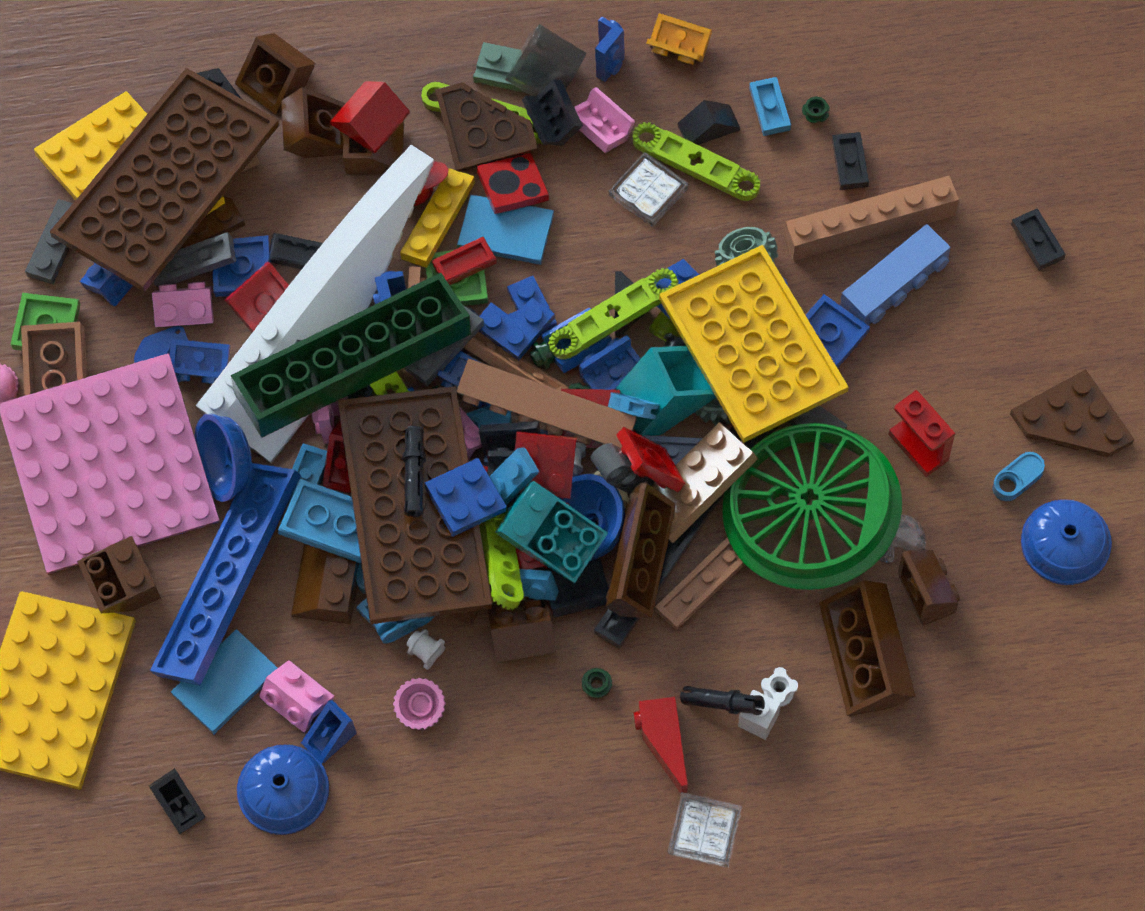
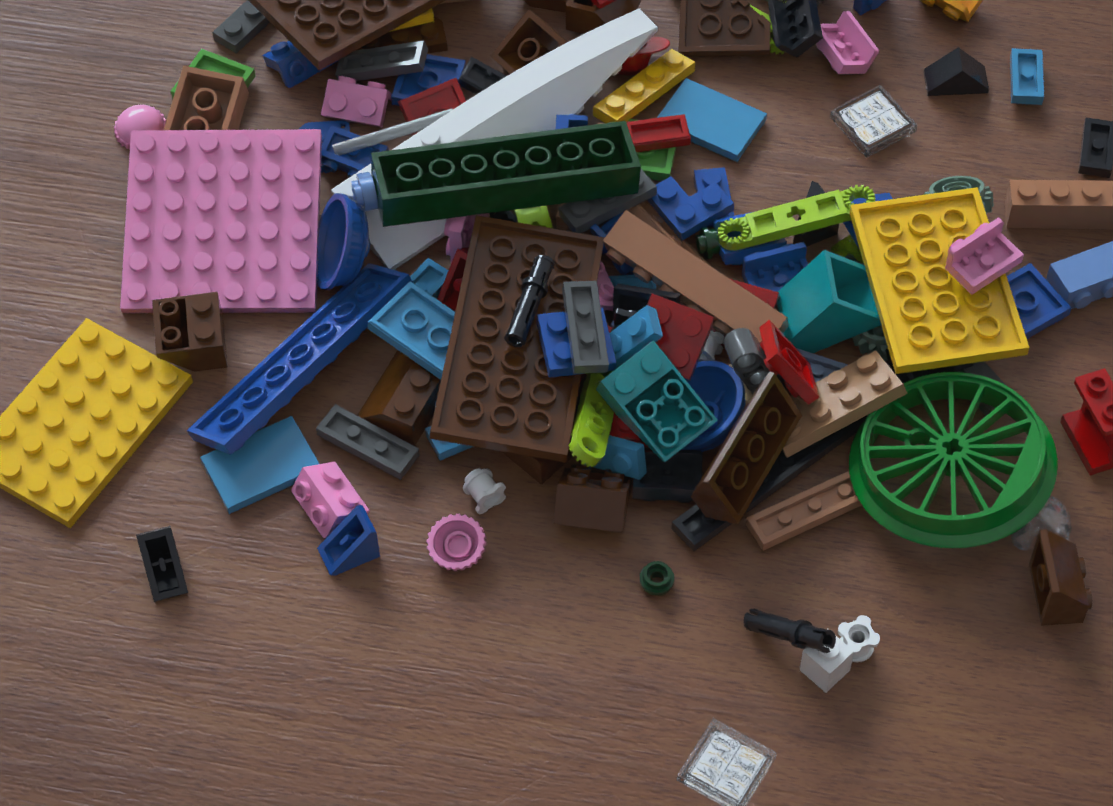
camera: 15 degrees right, 10 degrees down
blue hat [237,745,329,835] -> none
dark azure piece [376,616,435,644] -> none
red tile [477,153,549,214] -> none
dark azure piece [608,392,659,419] -> none
lime piece [632,122,760,201] -> none
red slope [633,697,688,794] -> none
dark green plate [802,96,830,123] -> none
reddish brown slope [819,580,916,716] -> none
none -> dark grey plate [316,404,420,480]
none -> light grey bar [332,108,453,156]
none -> medium blue plate [351,172,378,211]
none -> reddish brown slope [490,9,568,74]
none -> dark grey plate [562,281,609,374]
none -> bright pink bracket [945,218,1024,295]

